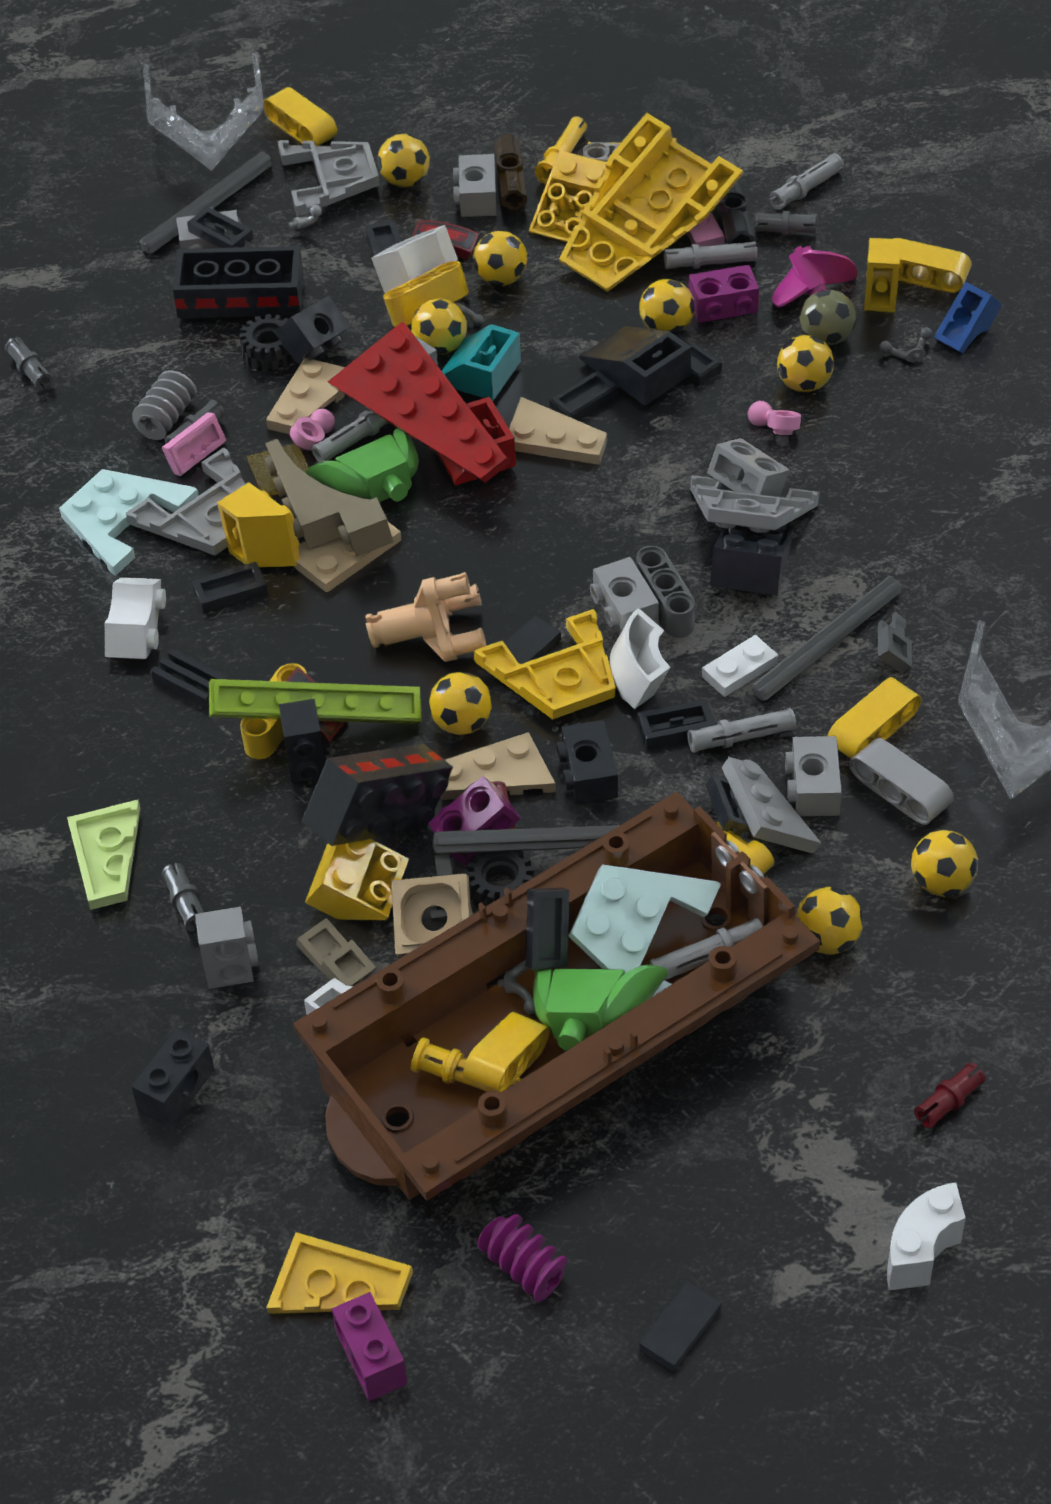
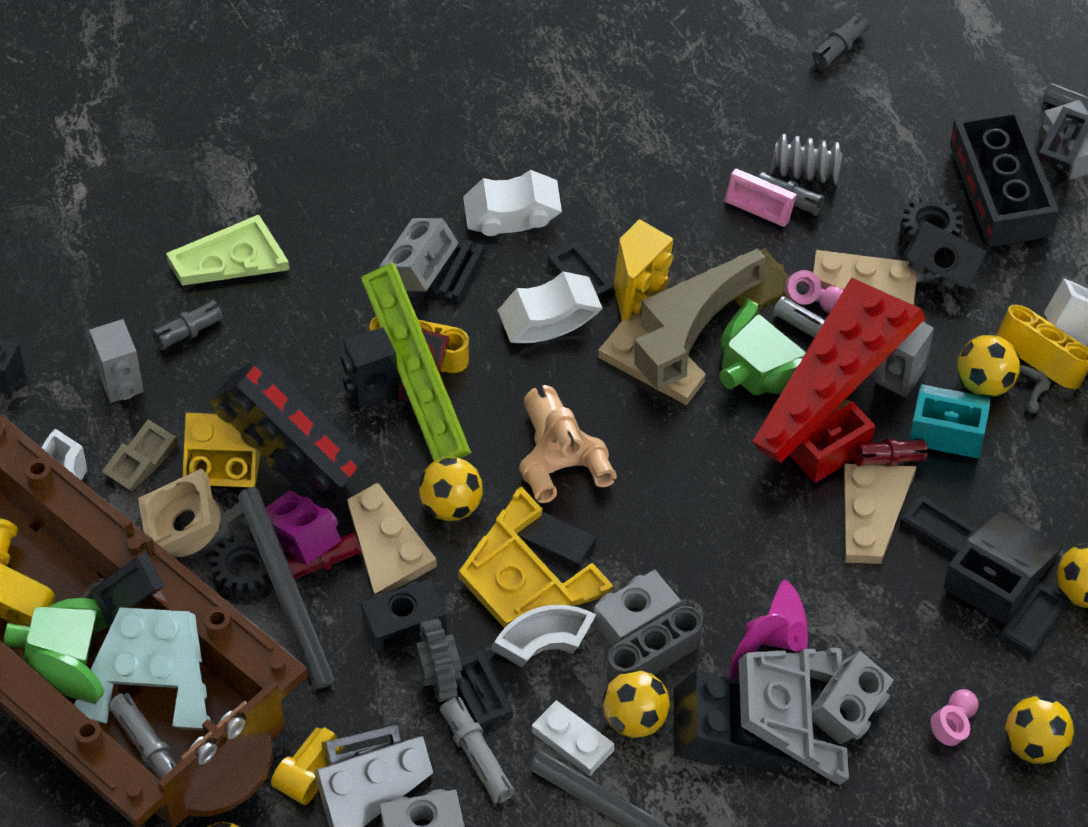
camera: 75 degrees right, 5 degrees up
light aqua wing [59,469,198,576] -> none
light grey wing [126,448,245,555] -> none
none -> light grey brick [379,218,458,292]
none -> dark grey gear [415,618,462,702]
none -> white brick [497,272,603,343]
none -> yellow piece [603,670,670,738]
none -> dark pink piece [729,580,808,680]
none -> dark red pin [853,438,928,467]

